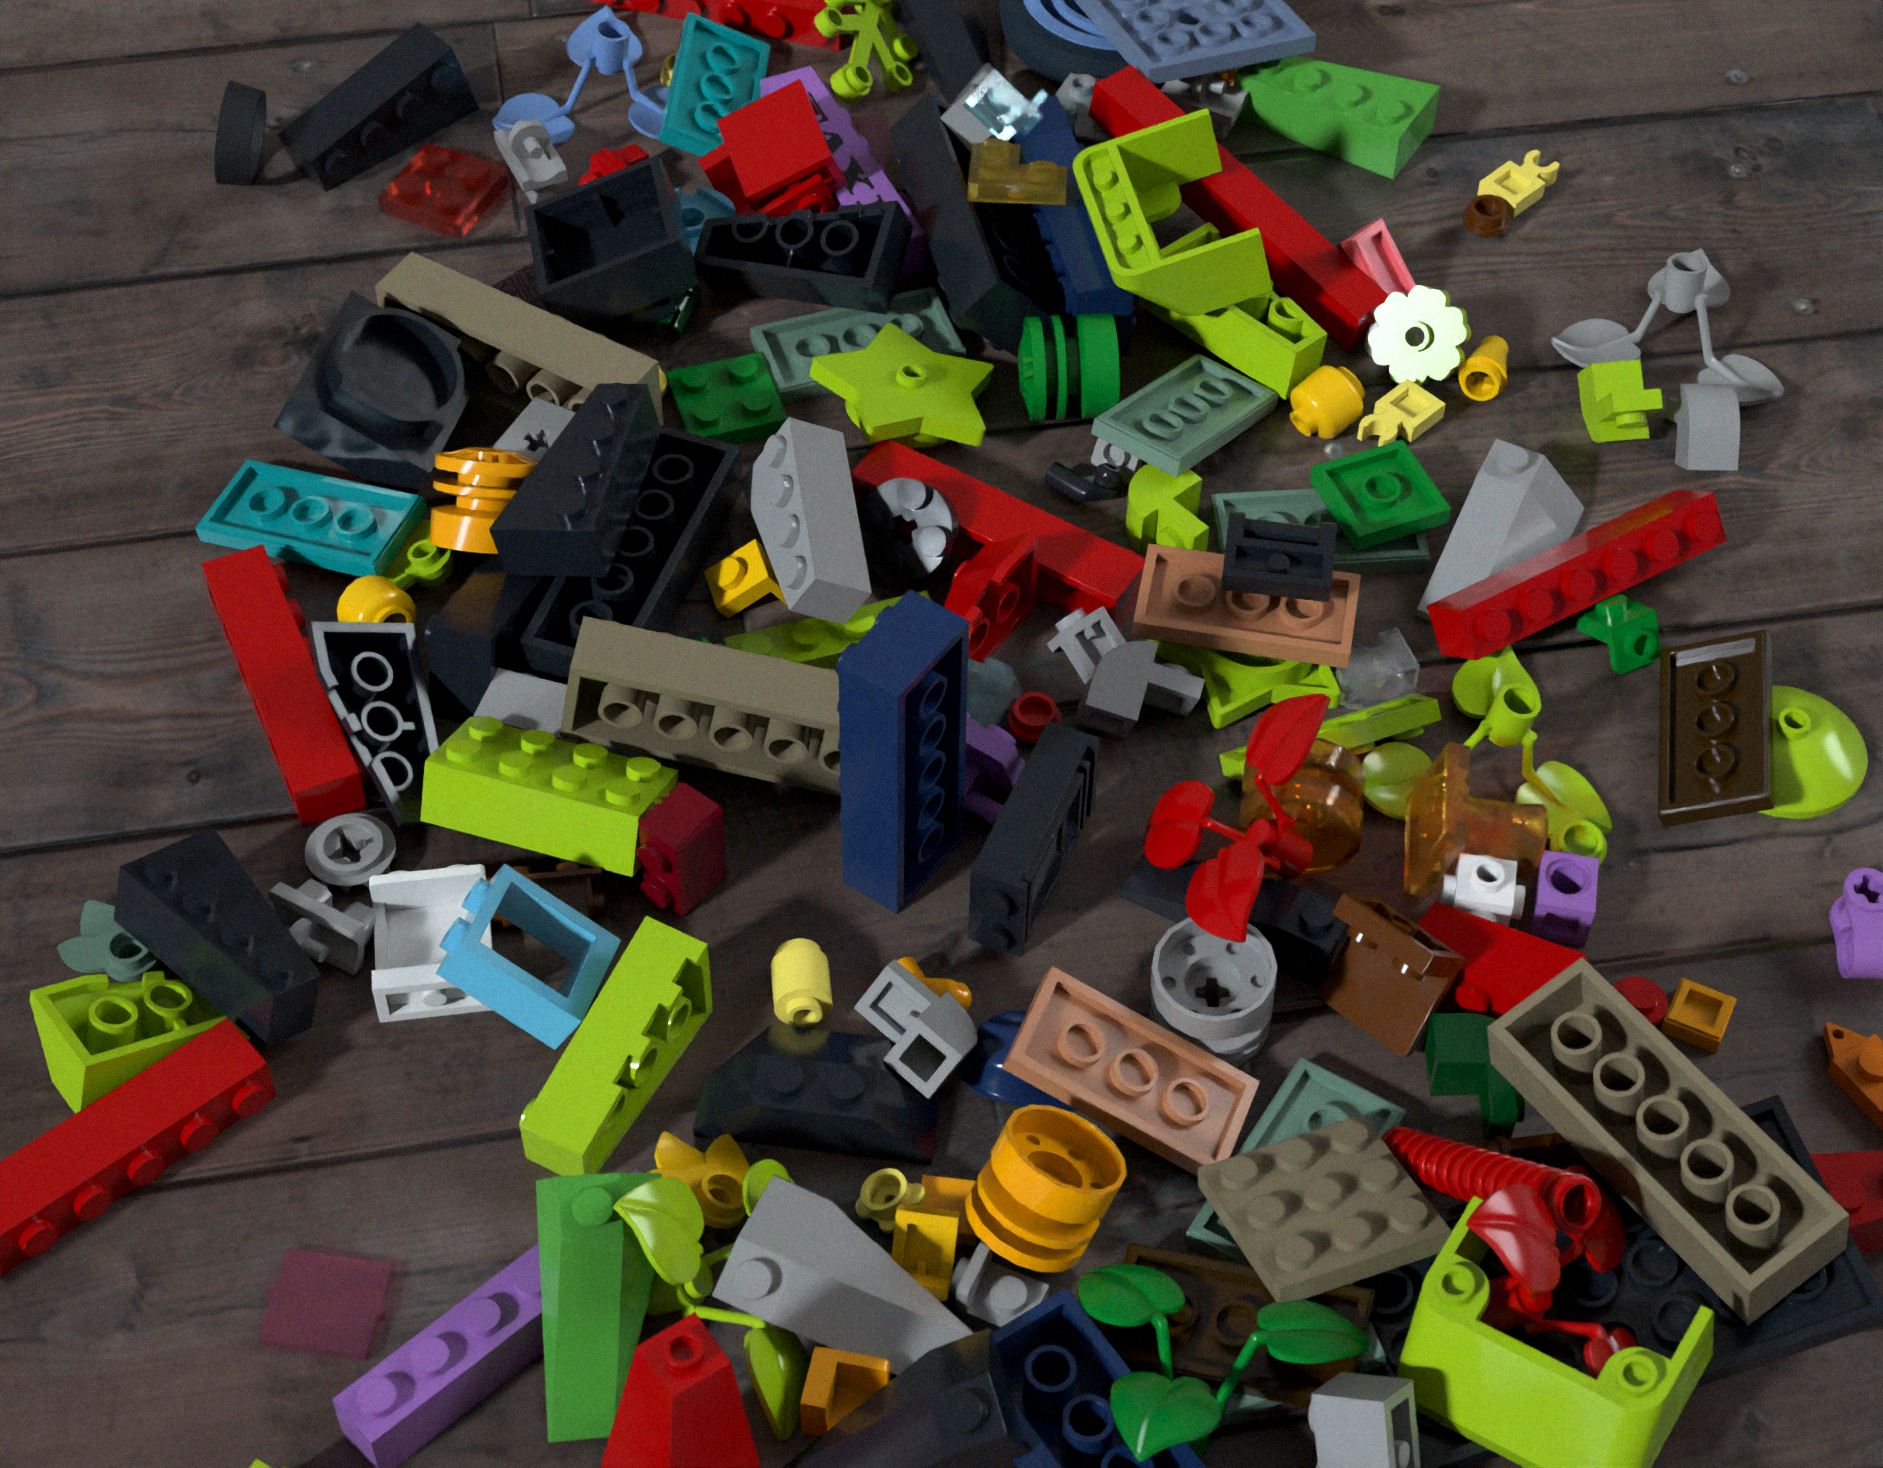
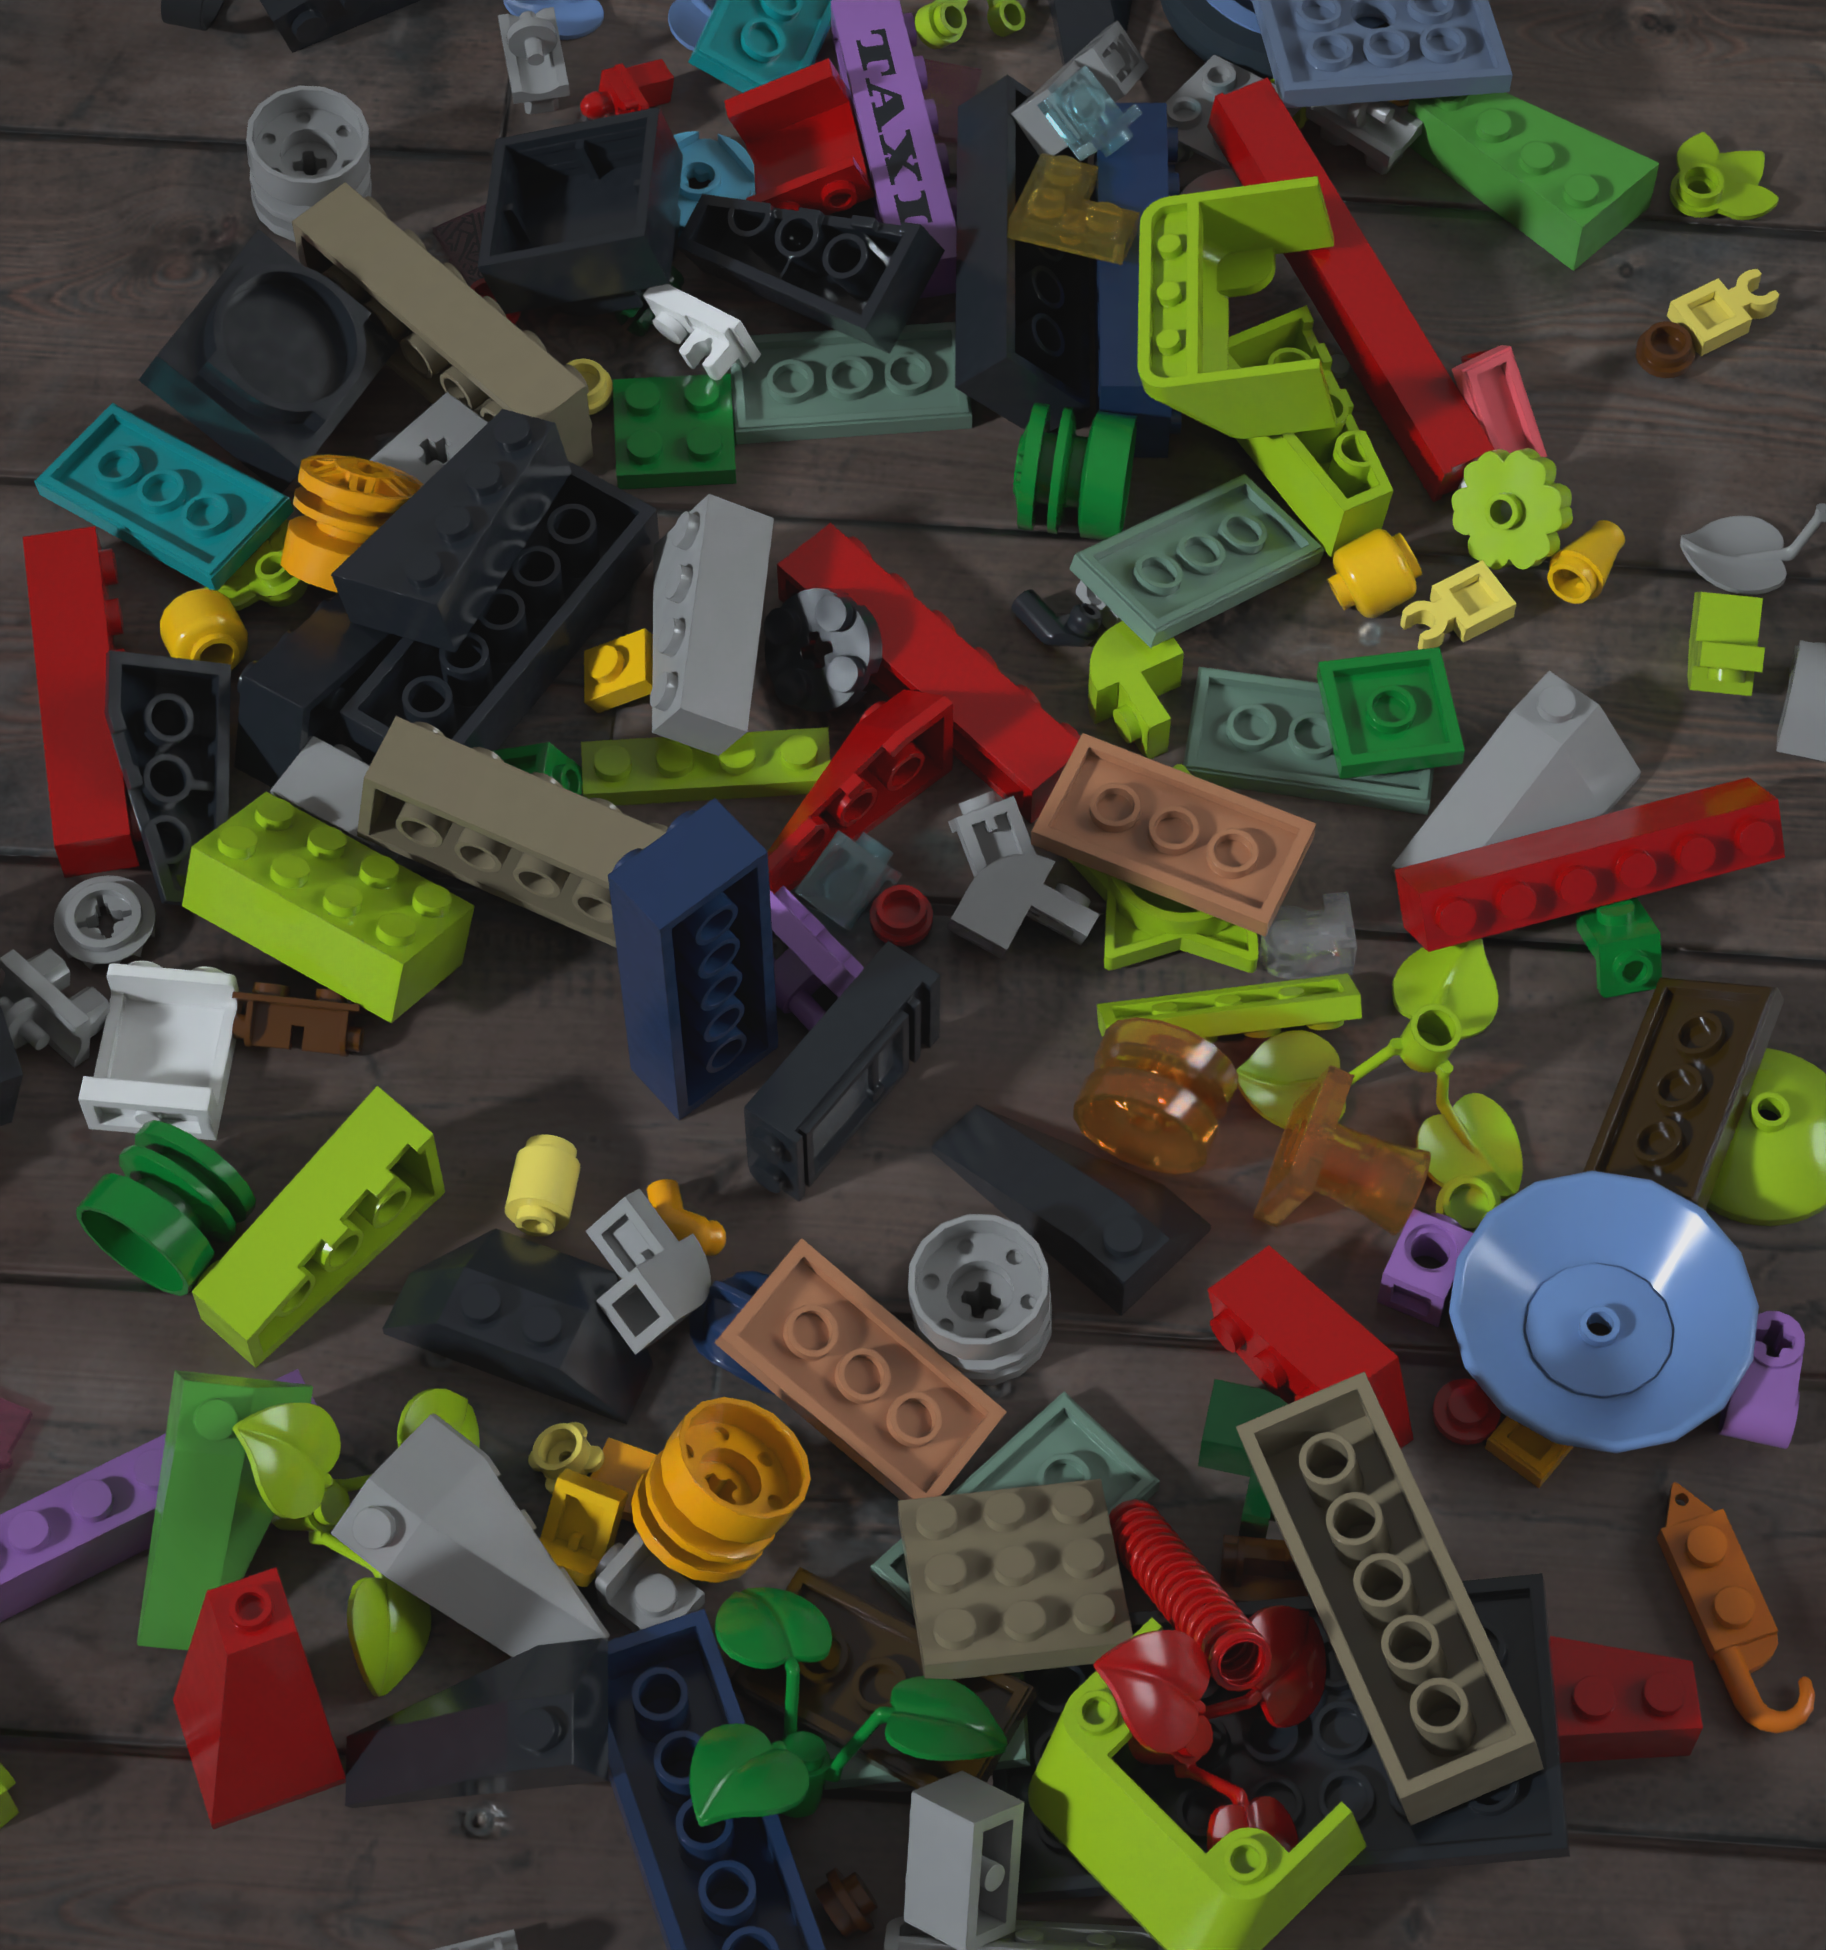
camera: 15 degrees right, 10 degrees up
clear red plate [378,142,509,240] -> none
medium azure window [436,863,621,1050] -> none
dark red brick [637,782,728,917] -> none
yellow plate [647,1131,750,1229] -> none
red panel [716,79,848,212] -> none
light orange panel [800,1346,890,1436] -> none
lime plate [809,323,994,448] -> none
red plant [1143,694,1331,943] -> none
black plate [1220,511,1337,602] -> none
reddish brown bracket [1317,893,1466,1057] -> none
white brick [1440,853,1525,927] -> none
none -> green wheel [76,1120,256,1296]
none -> light grey wheel [246,85,372,242]
none -> white plate [643,284,761,380]
none -> medium blue dish [1449,1171,1759,1453]
none -> lime plate [1669,132,1779,220]

